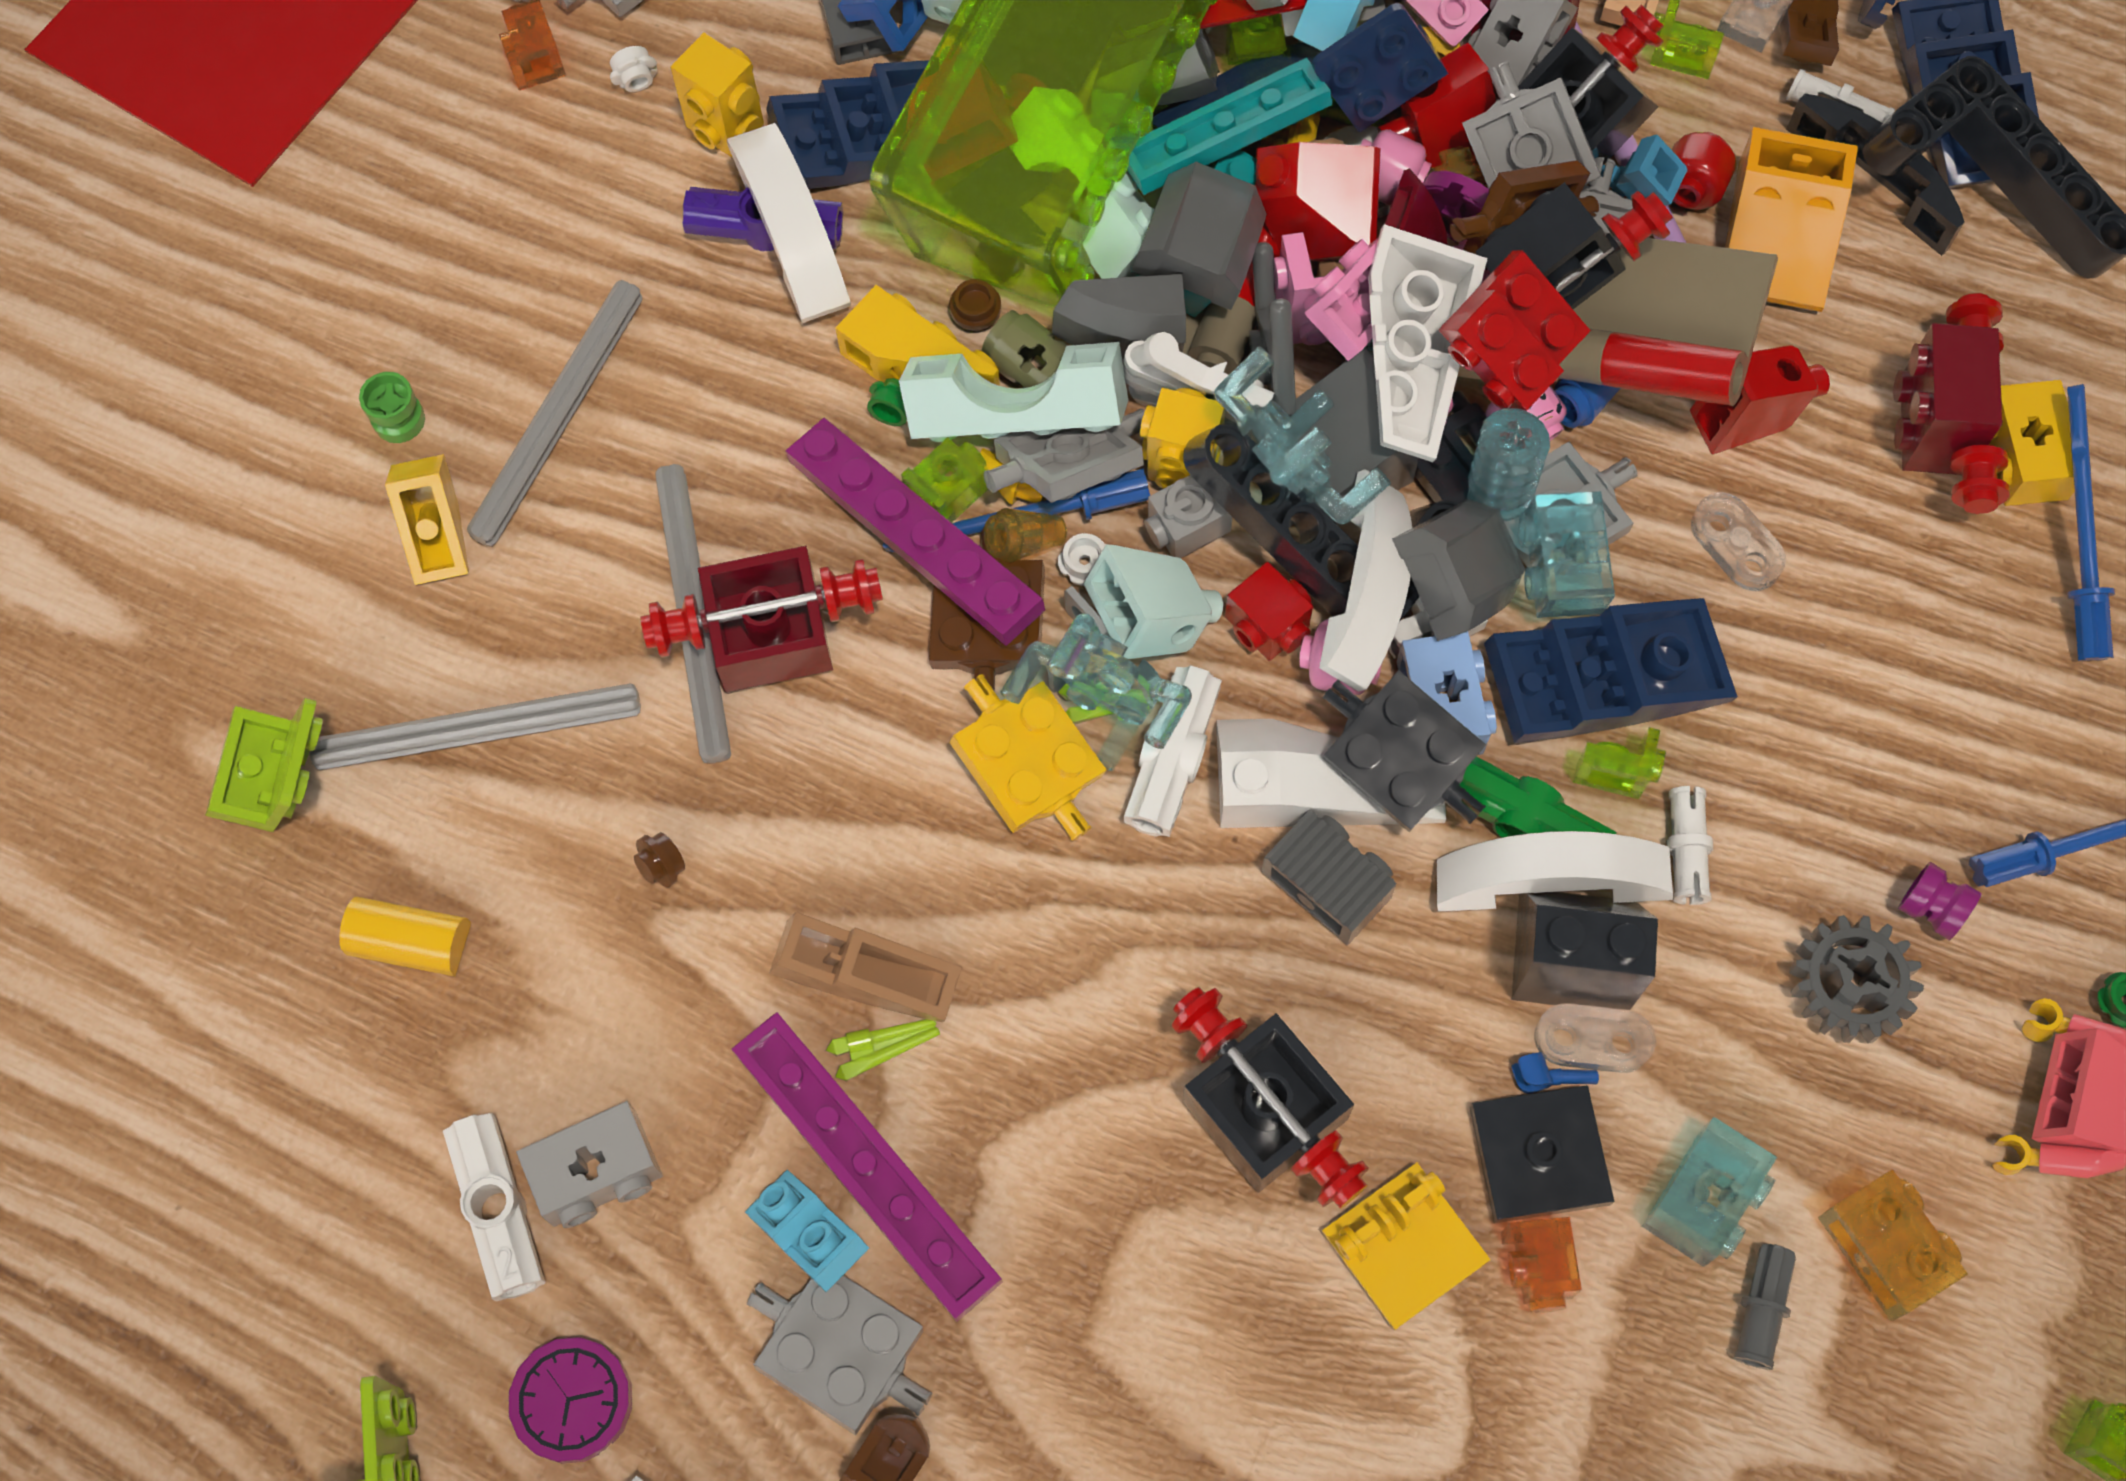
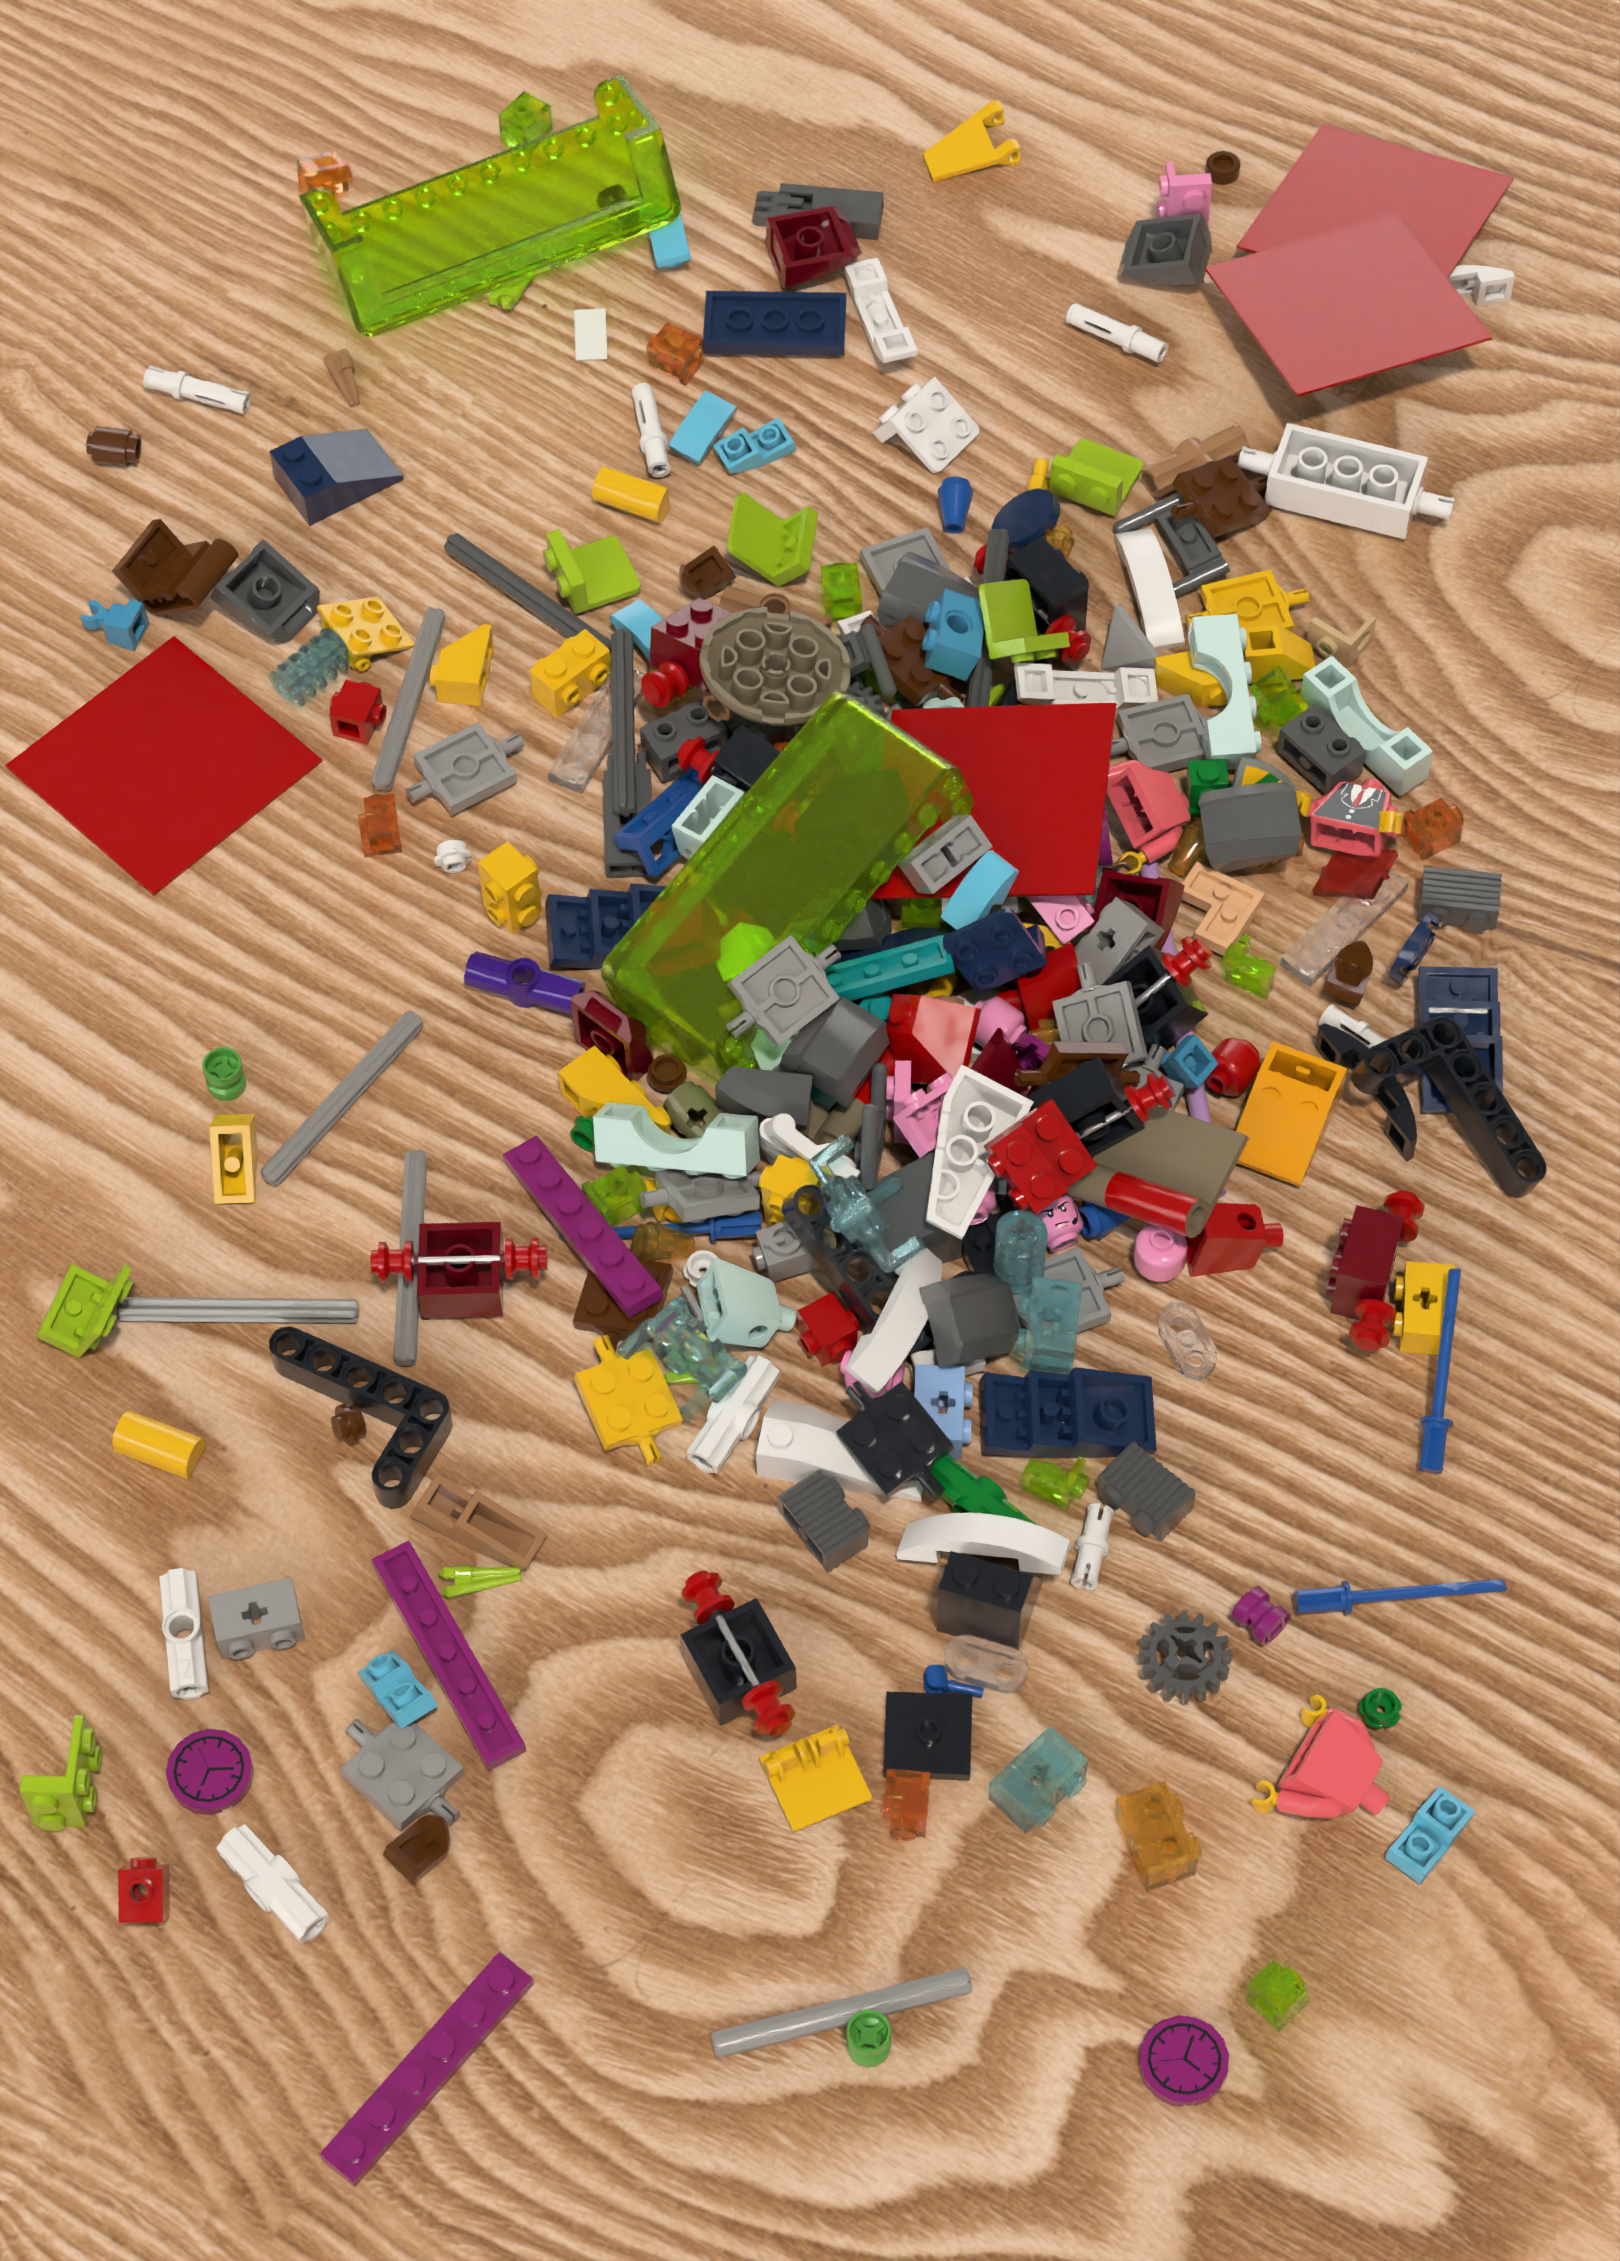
camera: 10 degrees right, 10 degrees down
white slope [727,123,851,323] -> none
dark grey axle [1734,1244,1796,1370] -> none
none -> black beam [269,1326,453,1509]
none -> dark red slope [571,990,654,1082]
none -> light grey plate [726,935,841,1048]
none -> dark grey brick [1098,1442,1196,1541]
none -> bright pink head [1134,1224,1188,1282]

